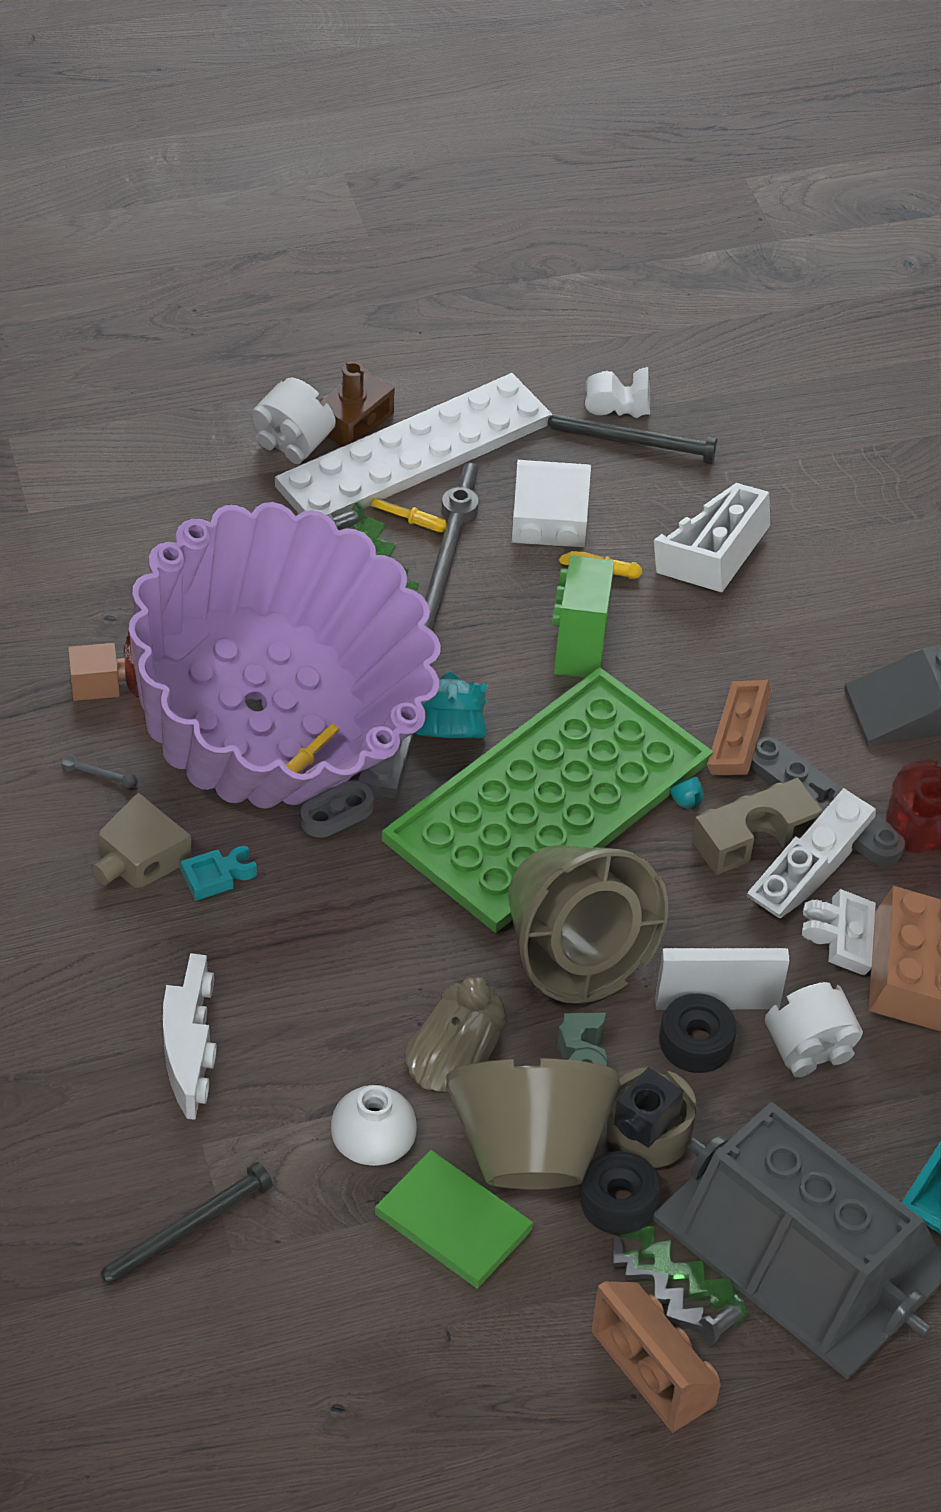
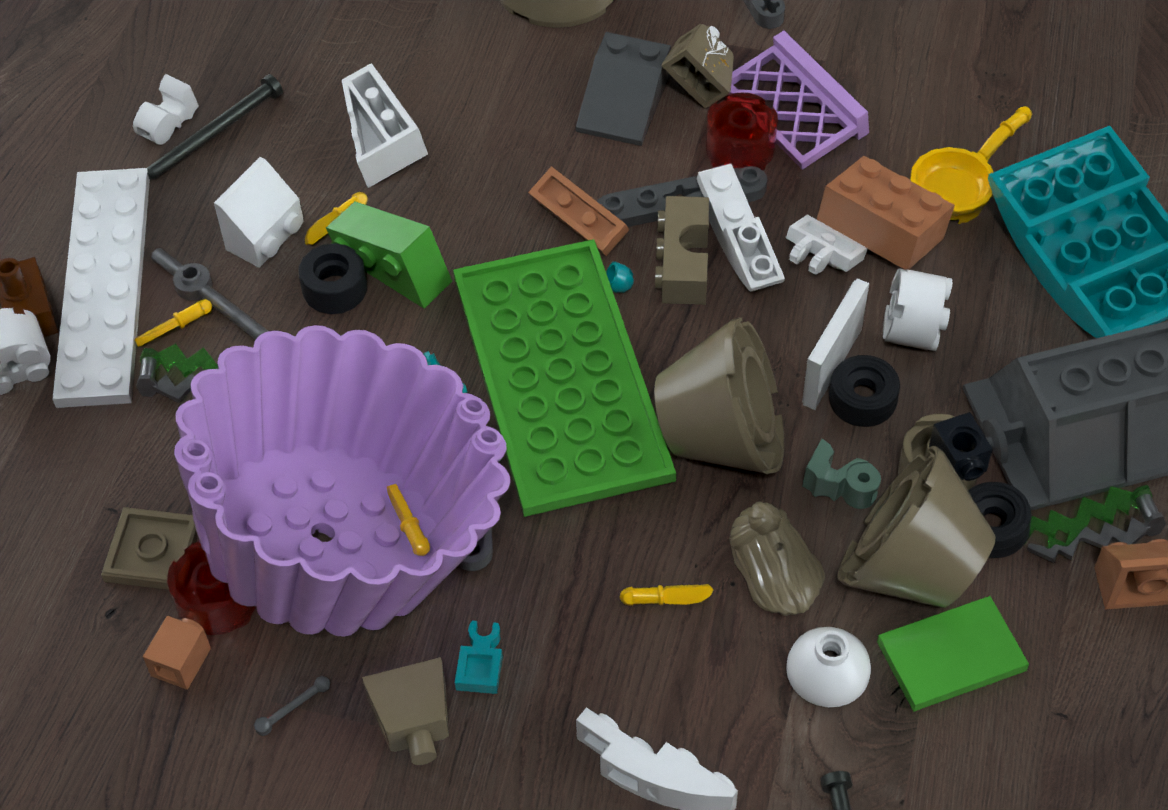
camera: 55 degrees left, 5 degrees up
none -> black tyre [299,243,367,314]
none -> yellow piece [620,584,713,606]

